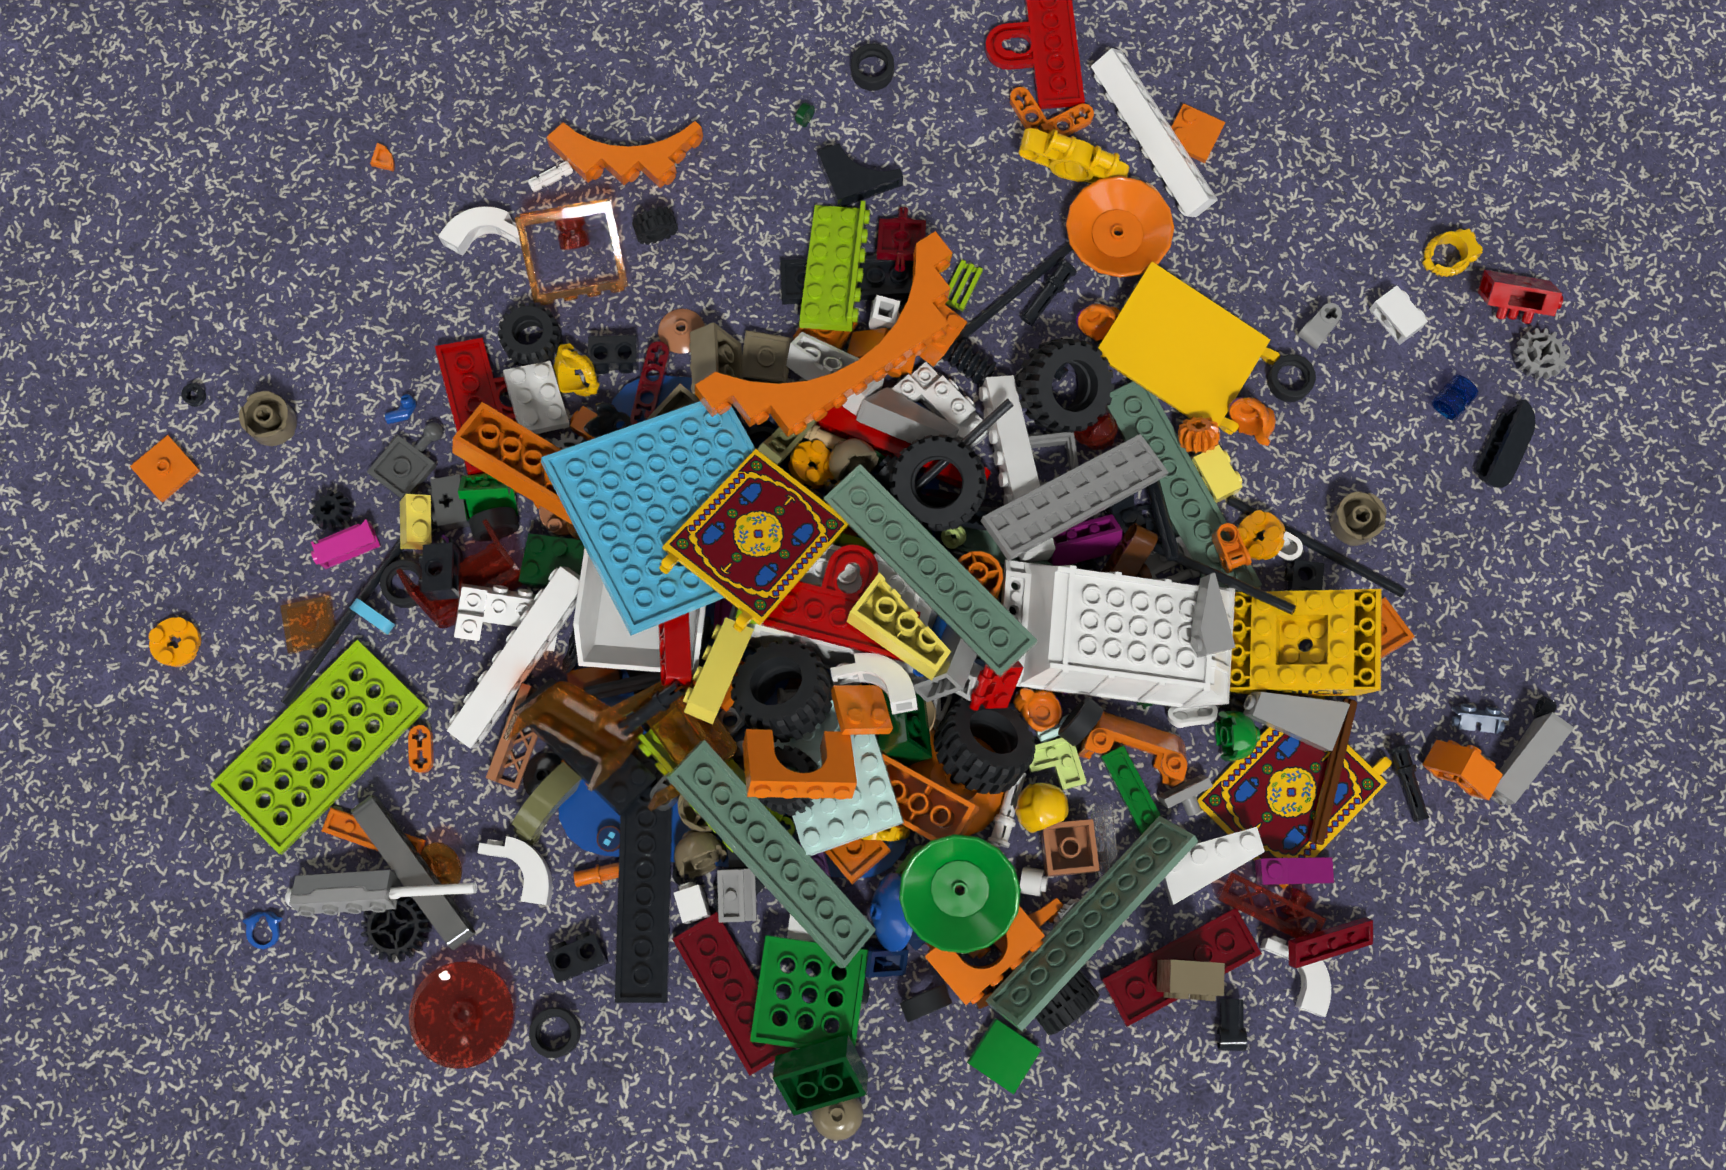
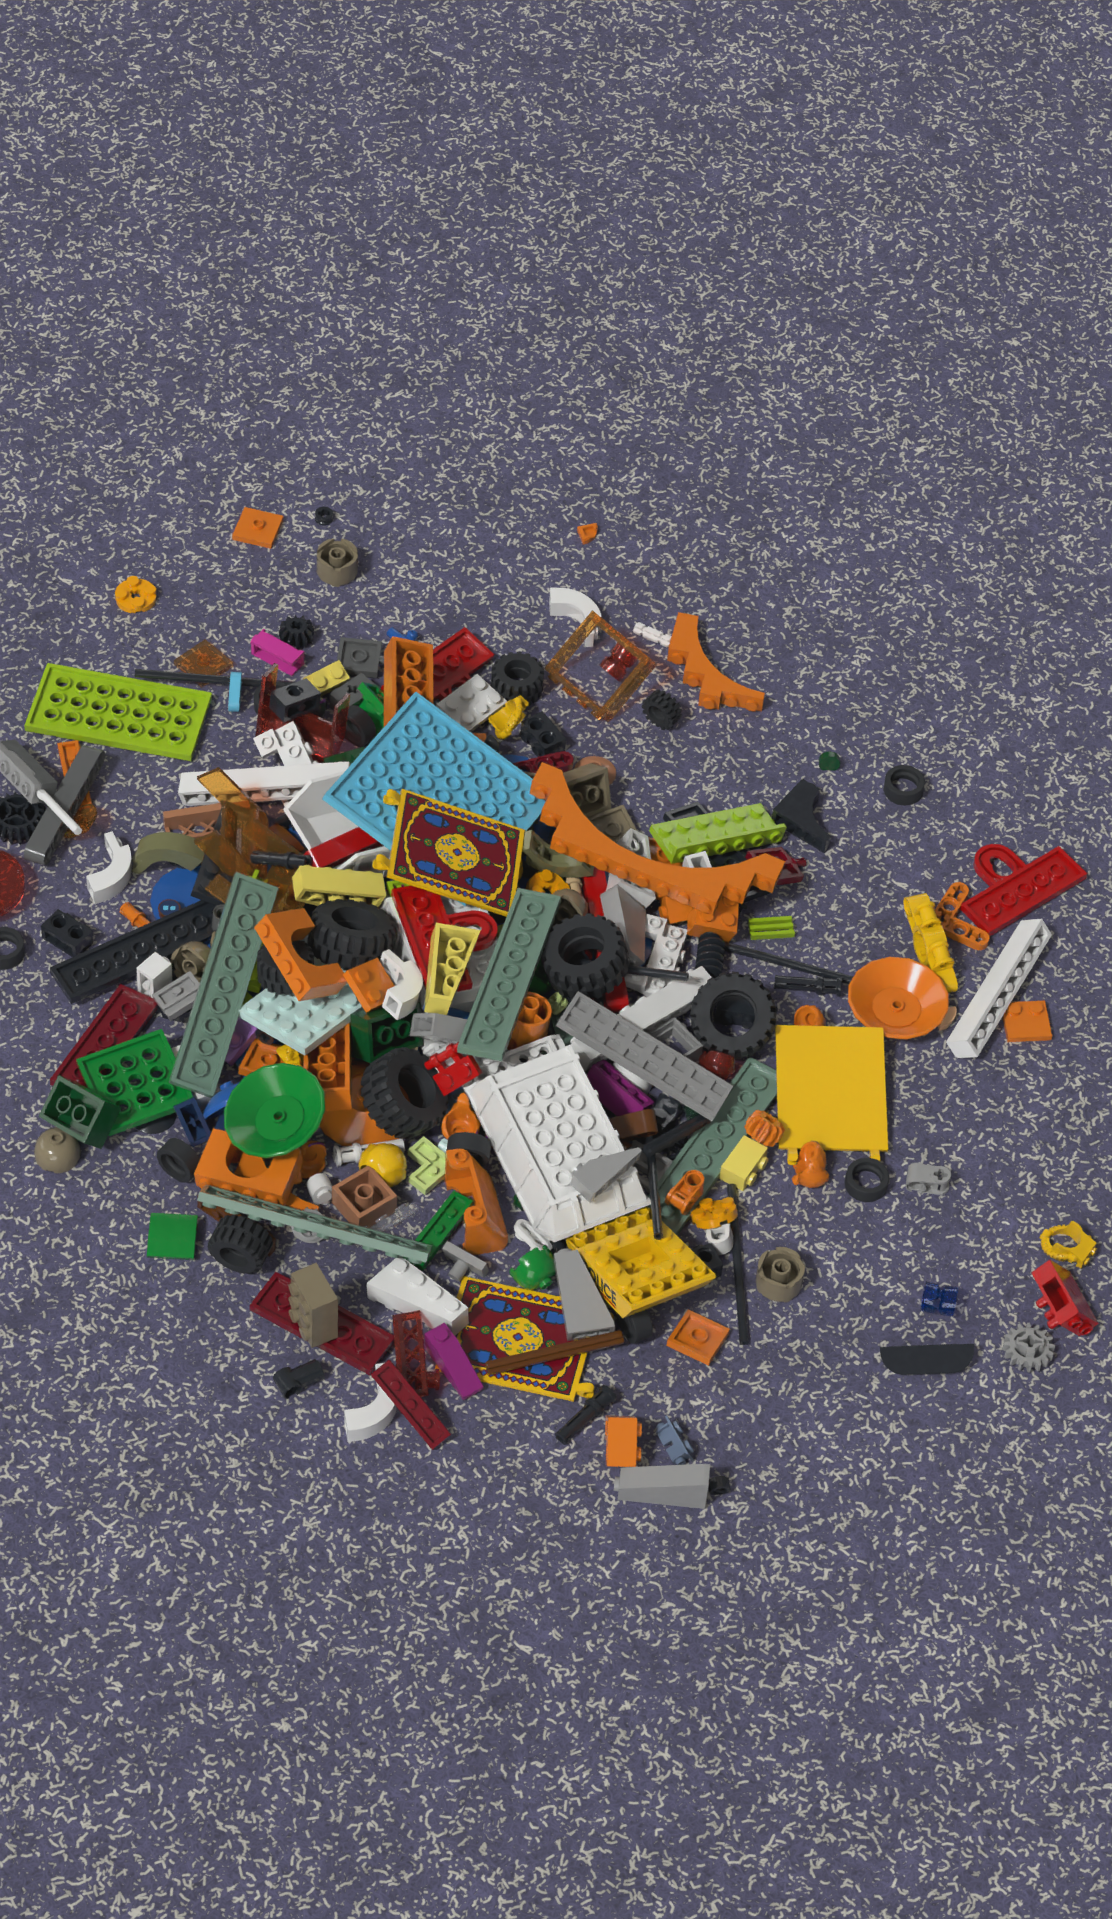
camera: 55 degrees right, 25 degrees down
orange beam [408,725,434,773] -> none
white brick [1369,286,1428,345] -> none

